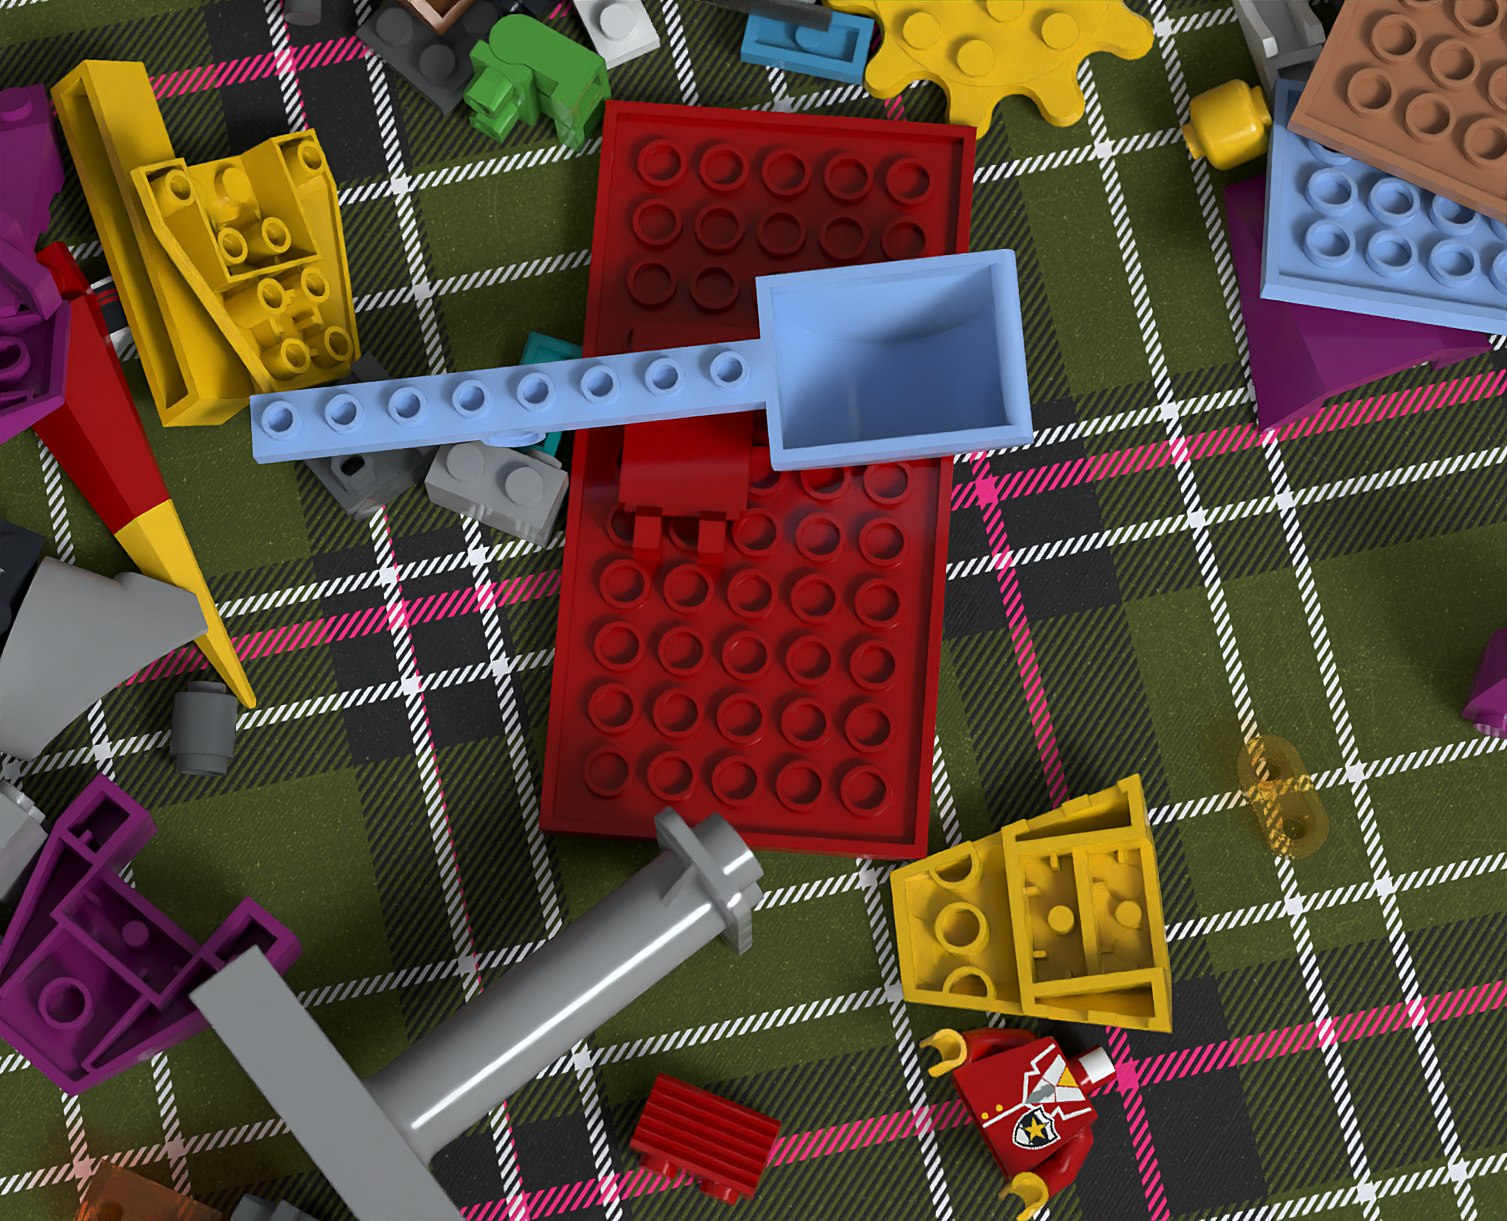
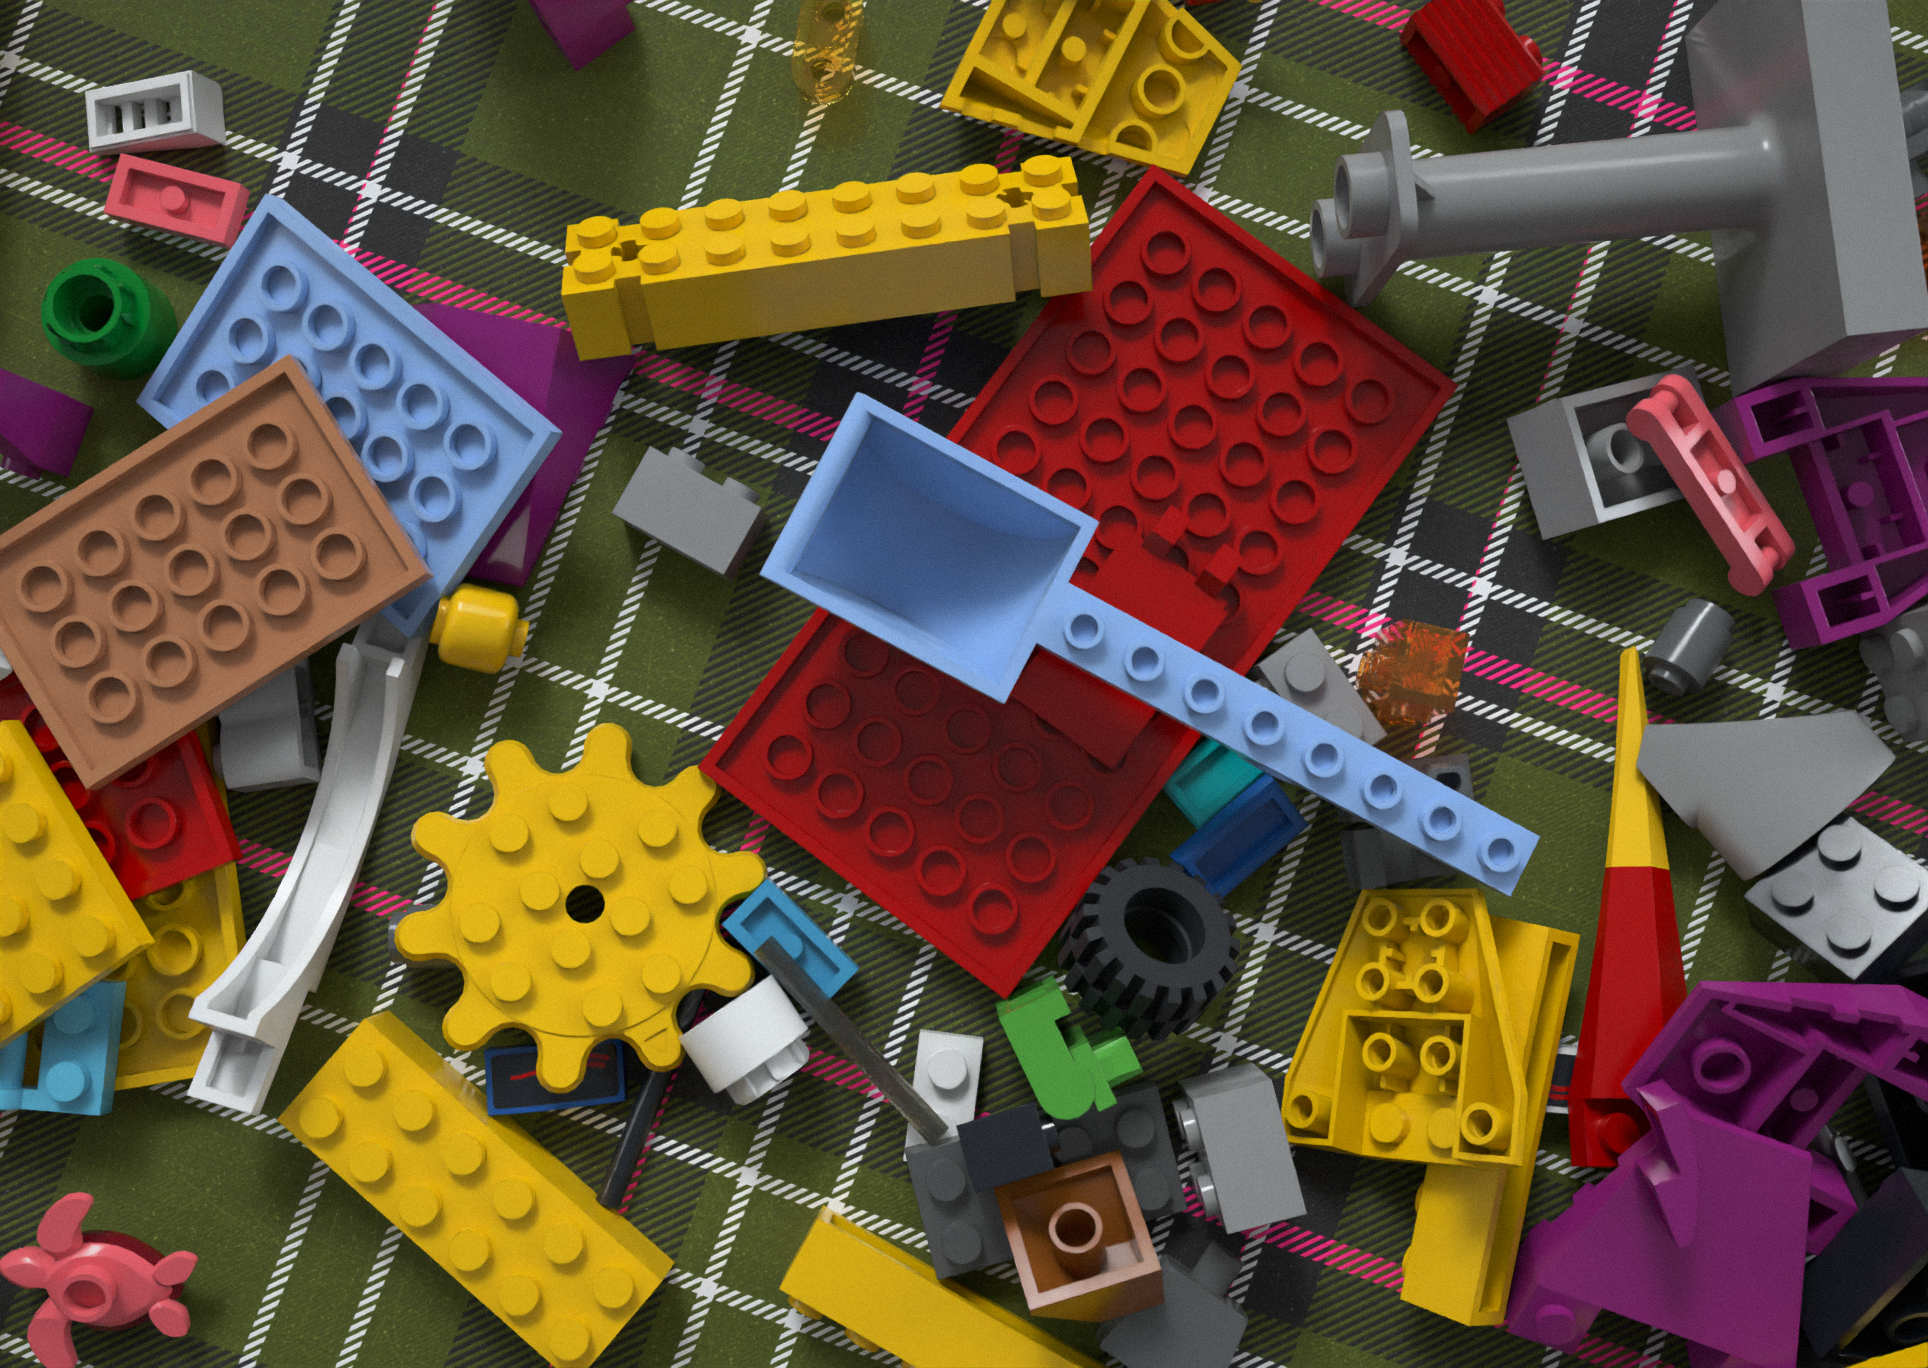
camera: 145 degrees left, 10 degrees up
none -> yellow brick [561,155,1093,361]
none -> light grey brick [612,446,768,583]
none -> black tyre [1058,857,1240,1041]
none -> blue tile [1169,774,1309,898]
none -> light grey brick [1172,1062,1307,1234]
none -> clear orange brick [1356,619,1470,727]
none -> light grey slope [1506,364,1706,540]
none -> coral plate [1626,374,1795,596]

